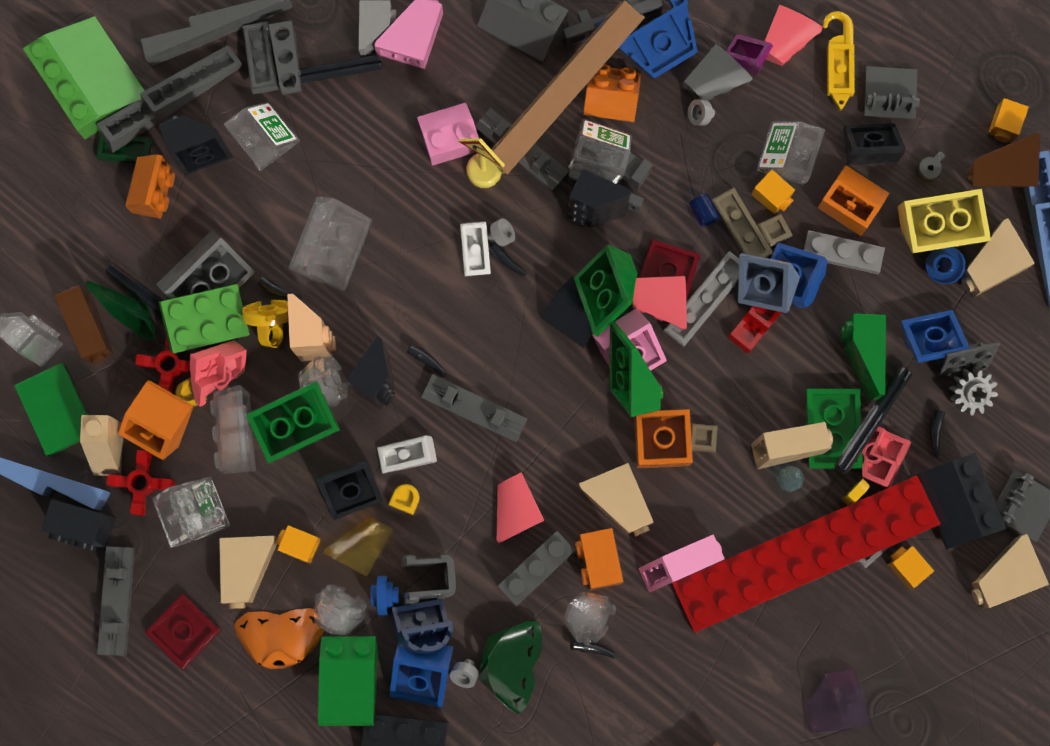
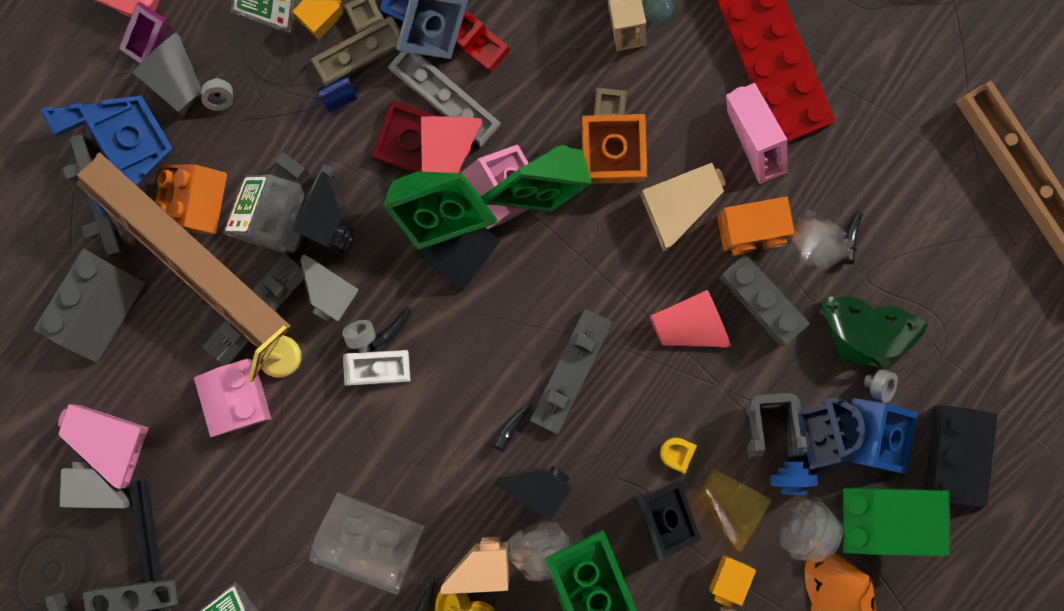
camera: 90 degrees left, 5 degrees up
white slope [377,435,437,473] -> none
none -> light grey slope [300,254,359,322]

